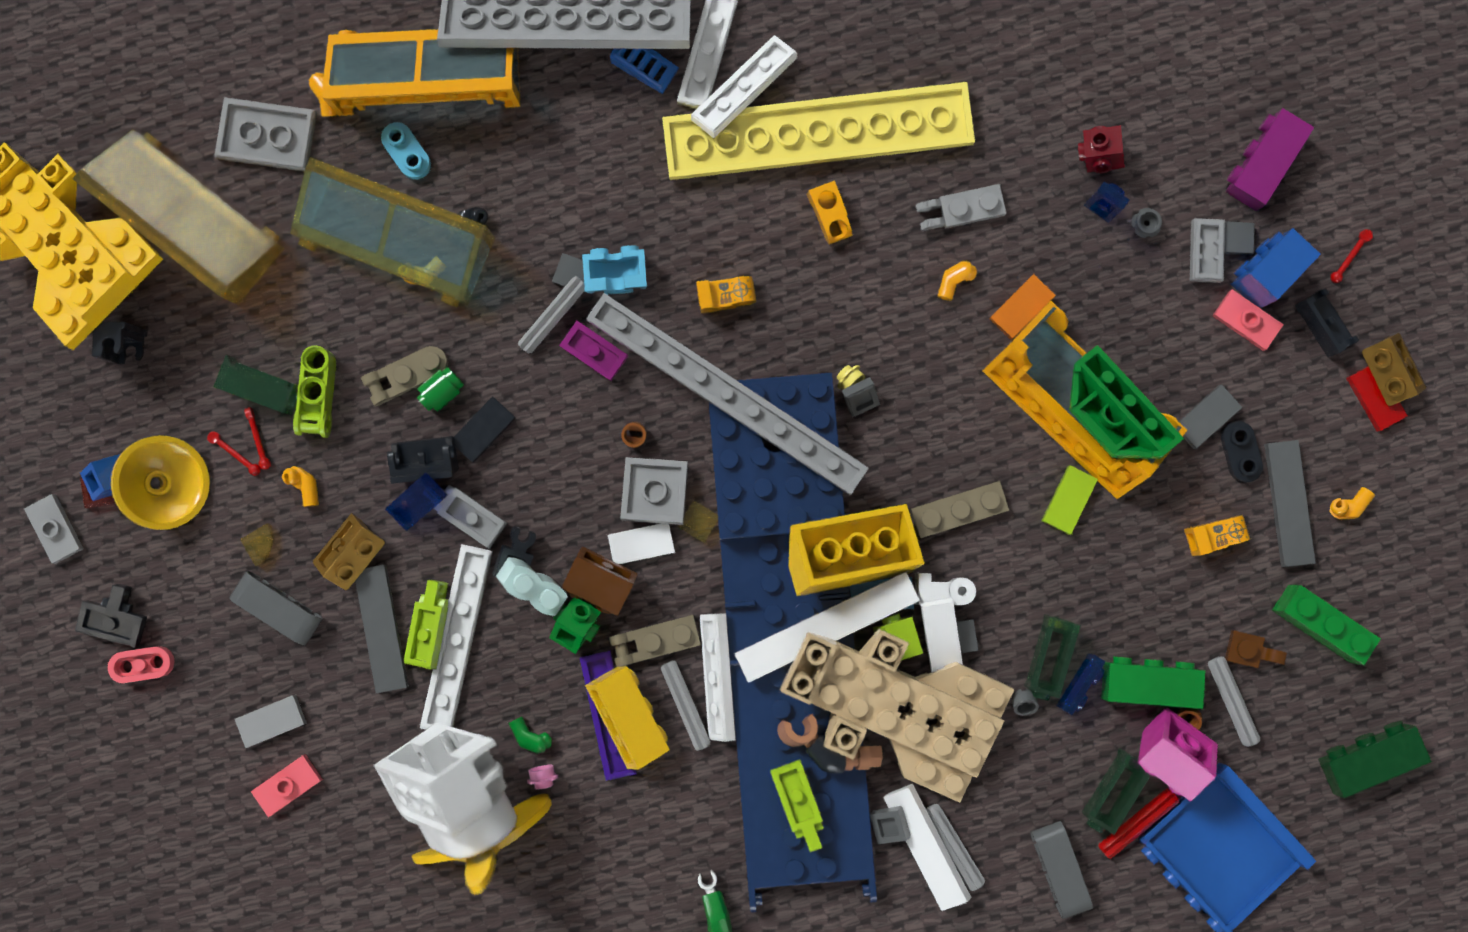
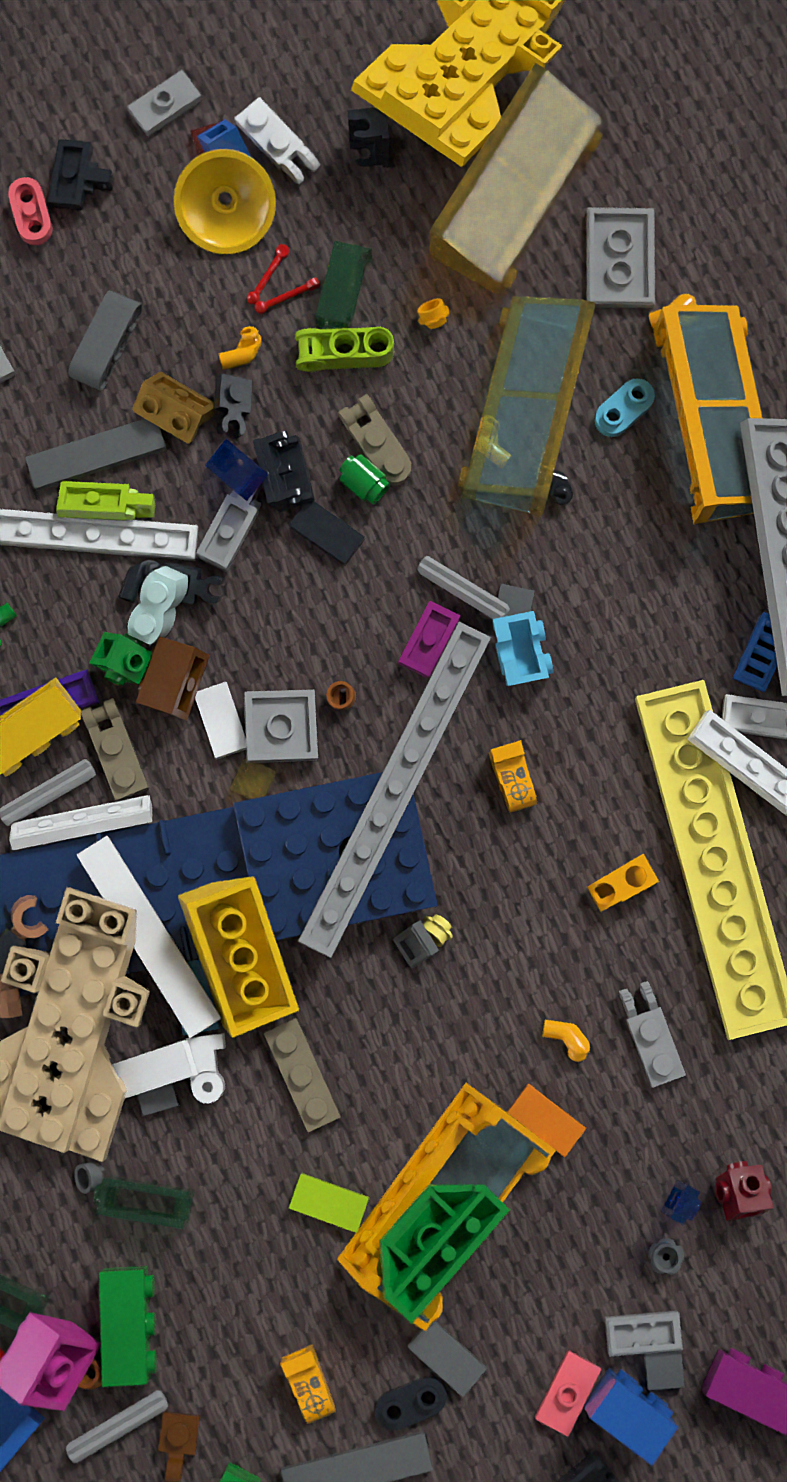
camera: 80 degrees right, 5 degrees down
clear yellow tile [240,523,274,566] -> none
lime brick [872,613,923,661] -> none
clear blue plate [1056,653,1106,715] -> none
none -> black arm [118,560,162,603]
none -> black plate [214,373,252,438]
none -> white hinge [235,97,320,184]
none -> light orange plate [417,299,450,329]

